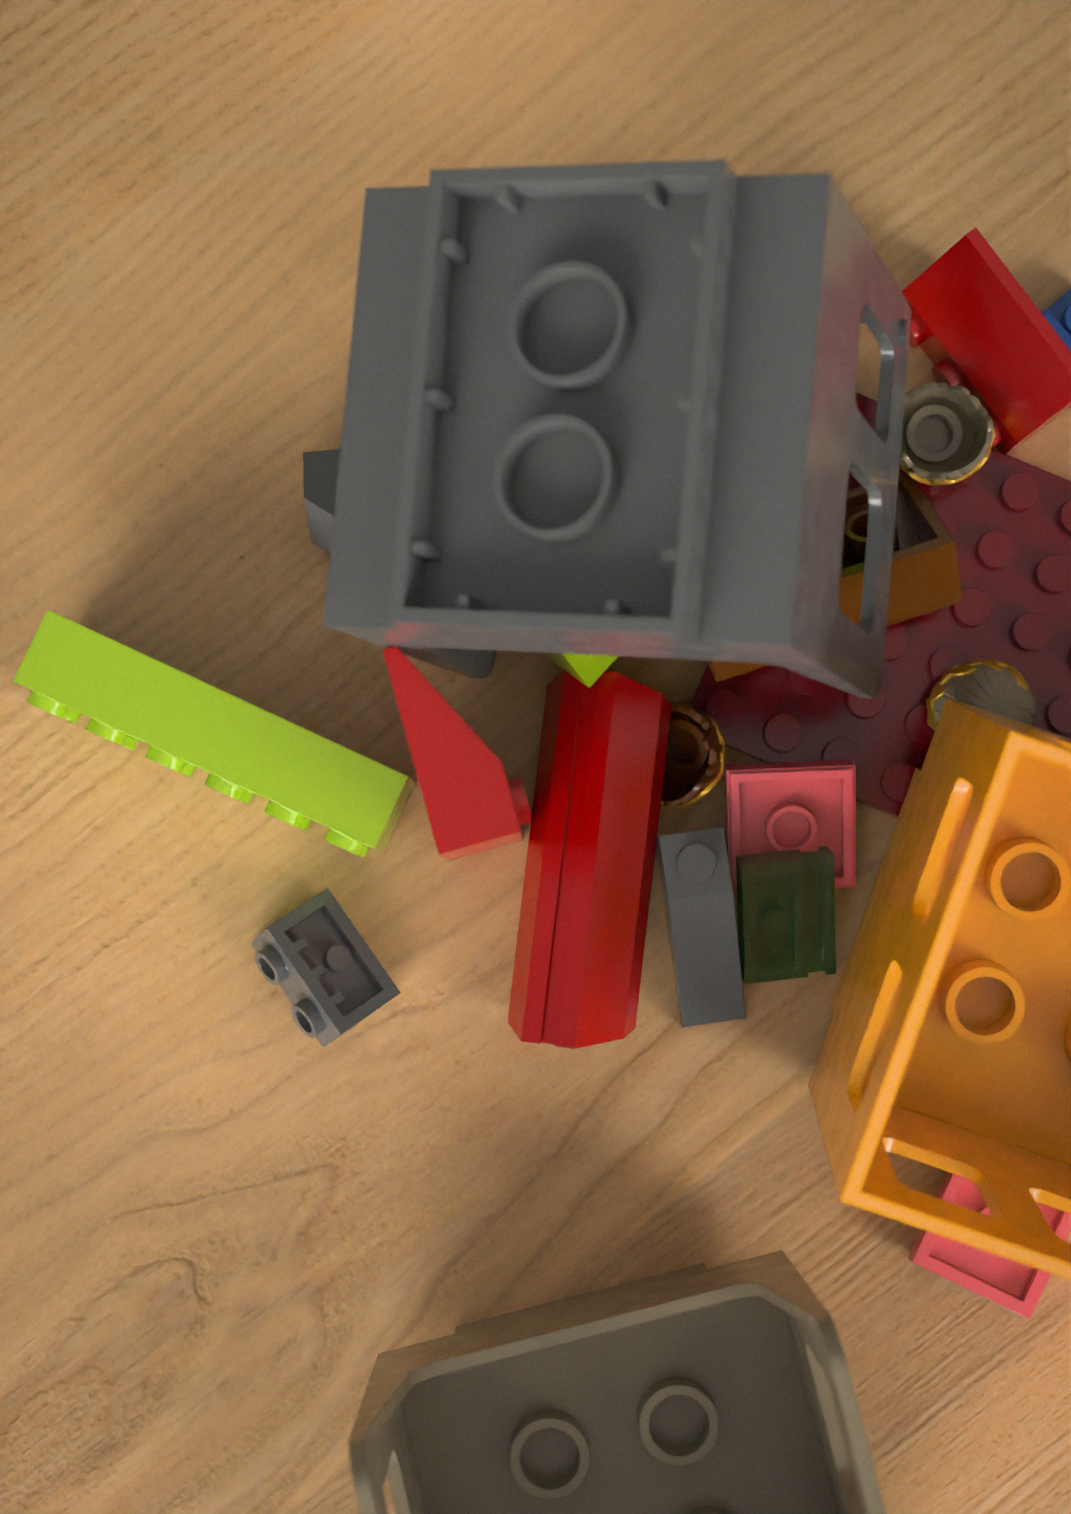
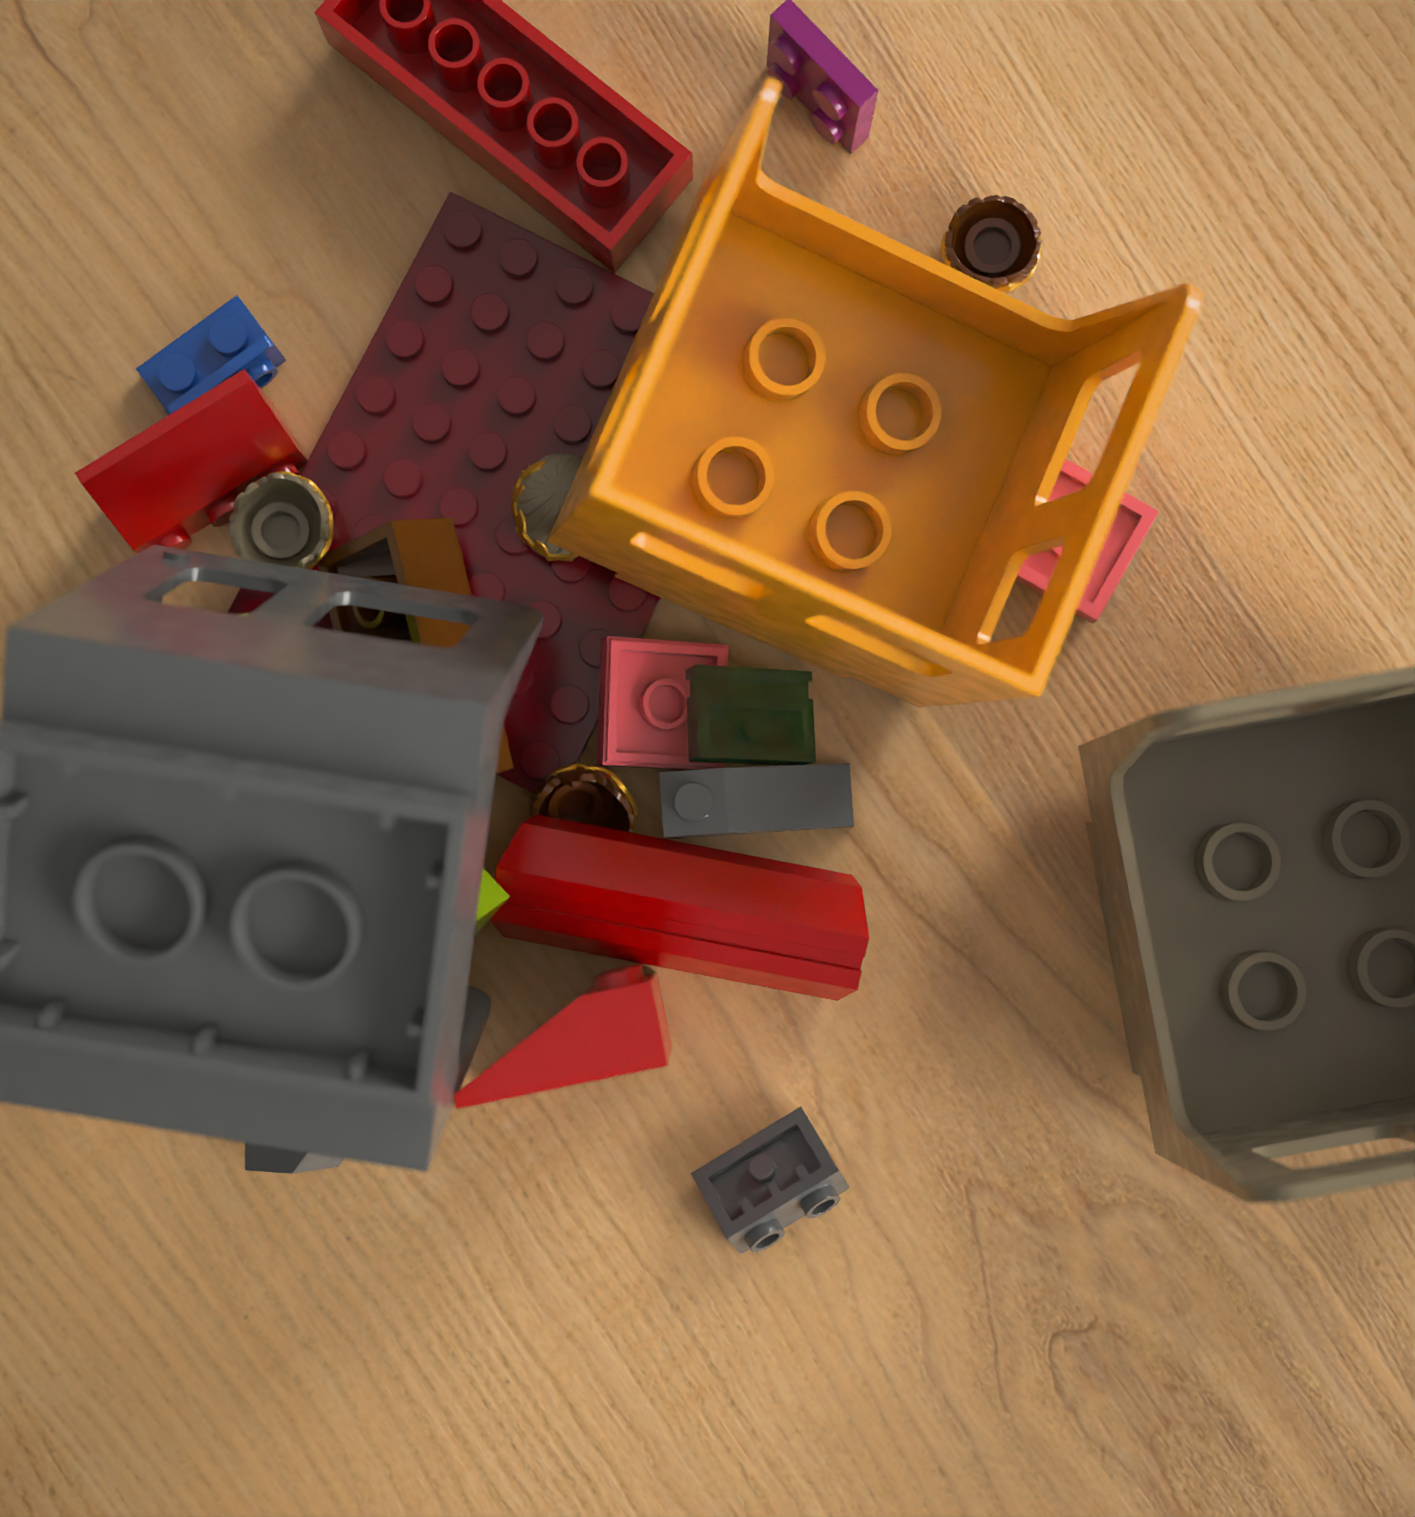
camera: 85 degrees left, 0 degrees up
lime brick [13,609,415,858] -> none

